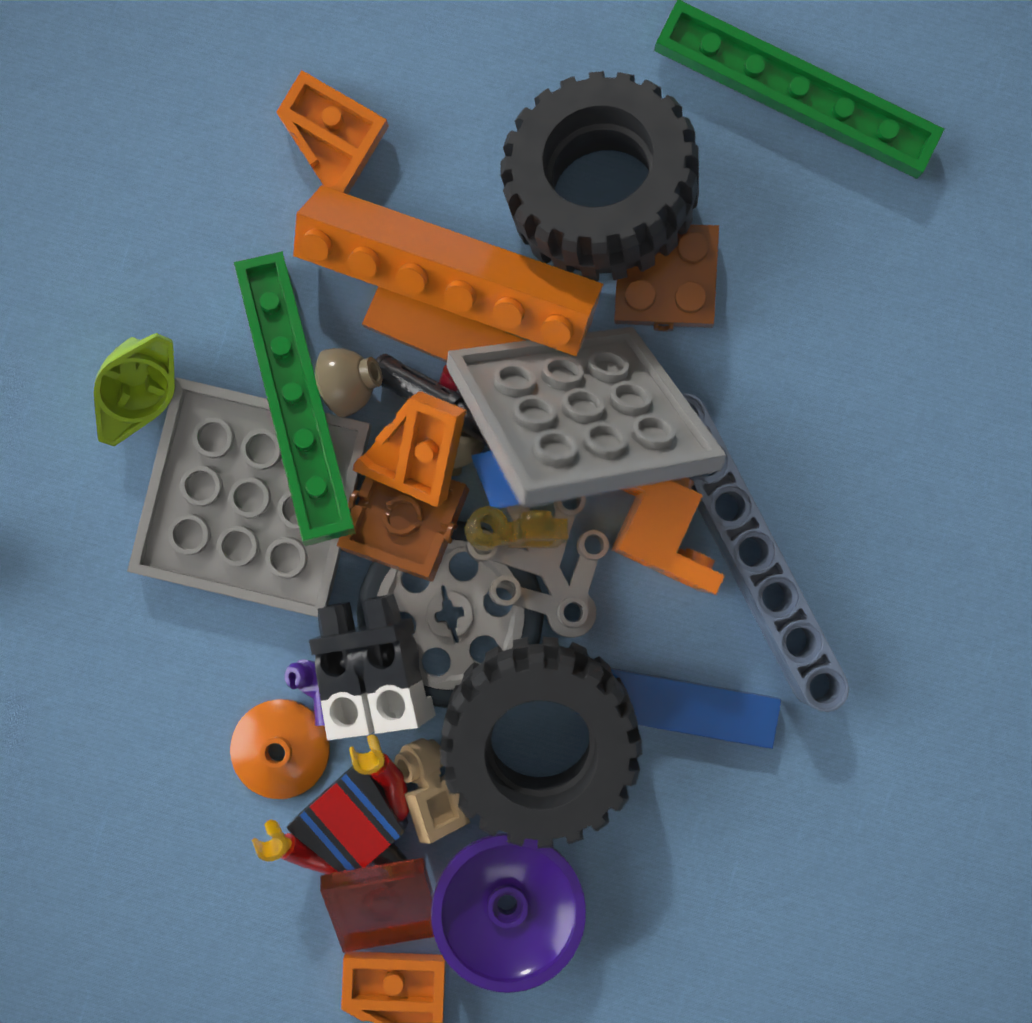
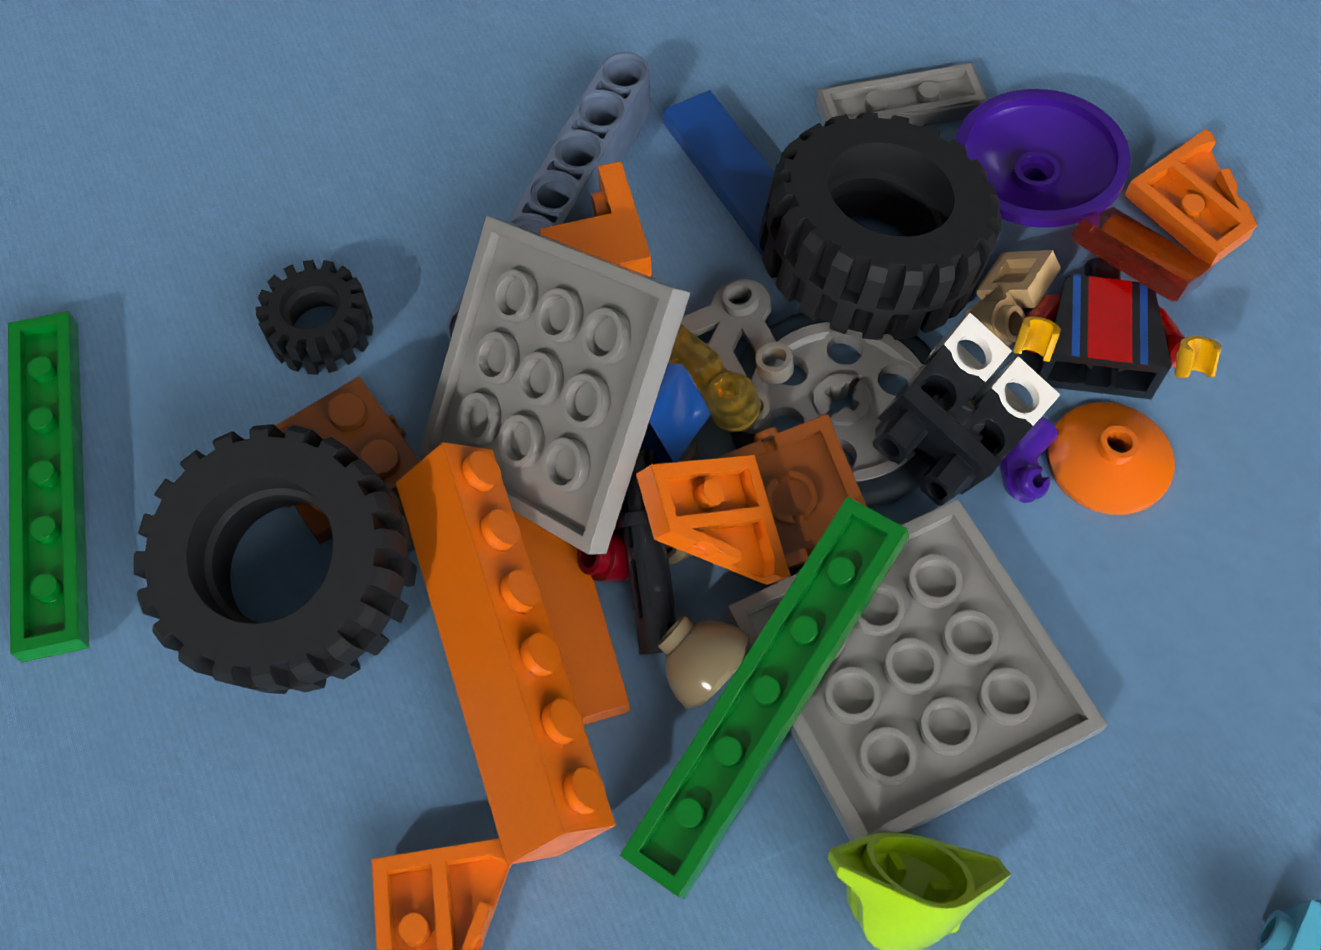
camera: 130 degrees left, 25 degrees down
none -> black tyre [256,260,374,375]
none -> light grey tile [815,63,988,127]

